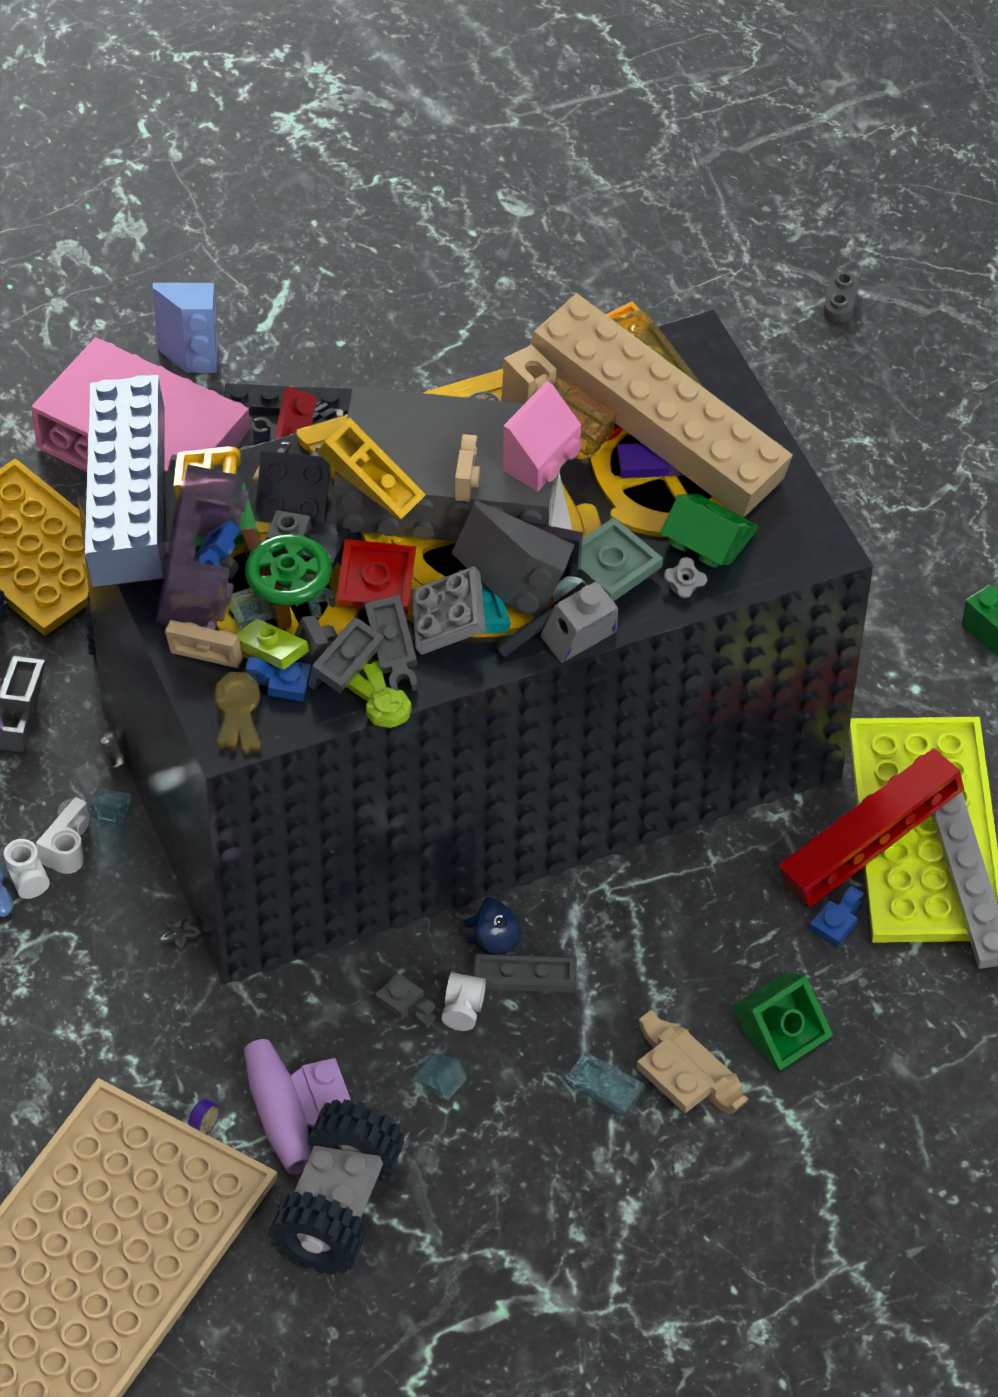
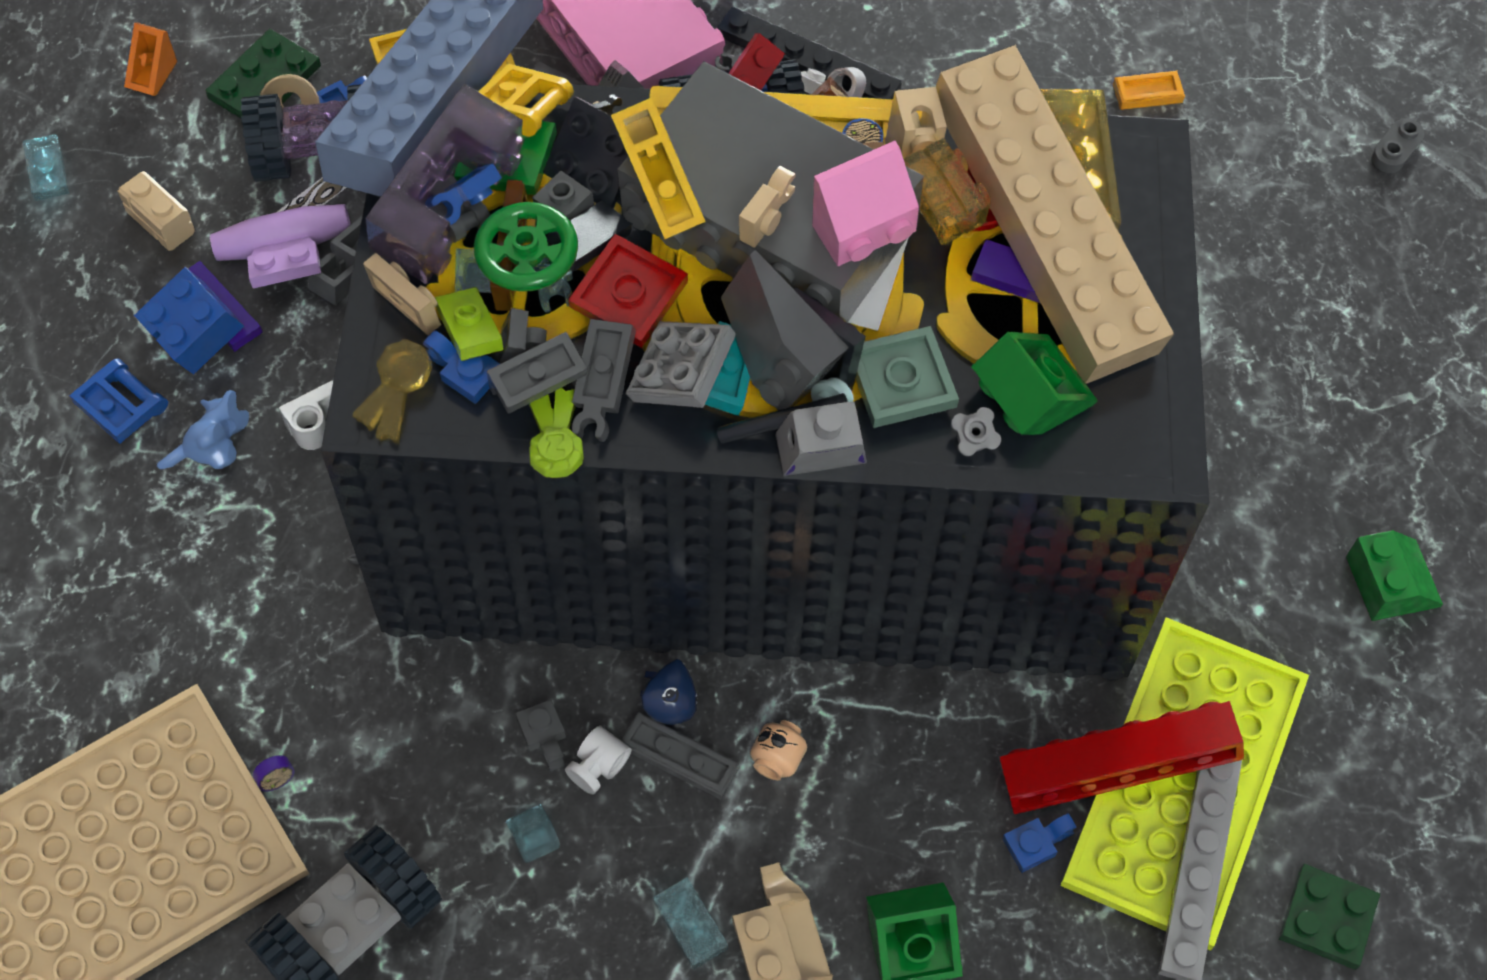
camera: 25 degrees right, 10 degrees up
white piece [4,839,50,899] -> none
lavender plate [244,1039,351,1174] -> none
none -> light nougat head [750,720,807,781]

